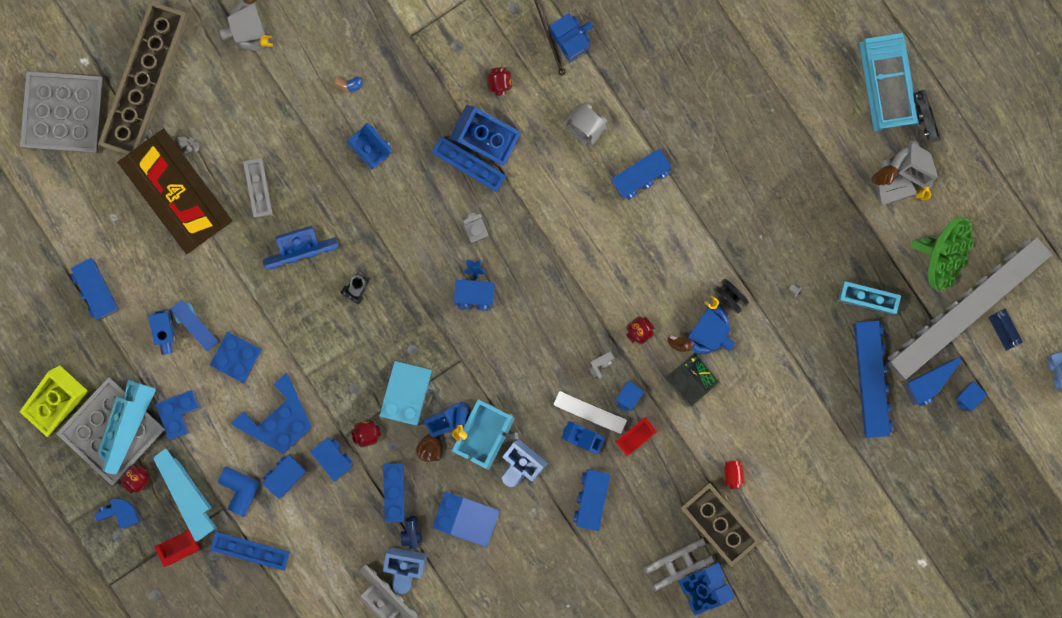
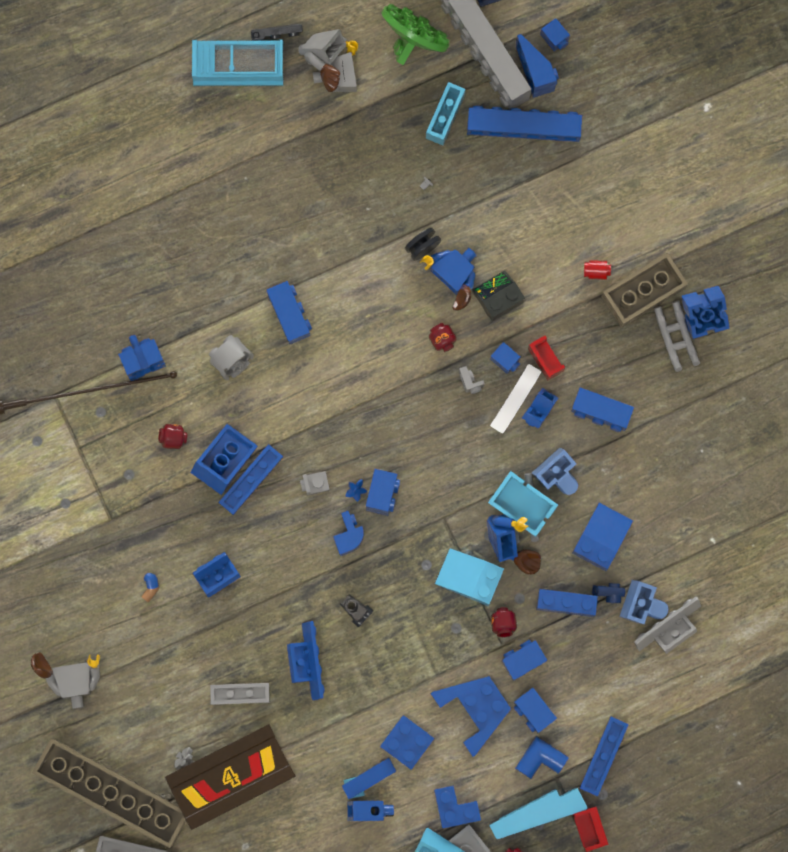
camera: 80 degrees left, 5 degrees down
none -> blue brick [333,511,364,556]

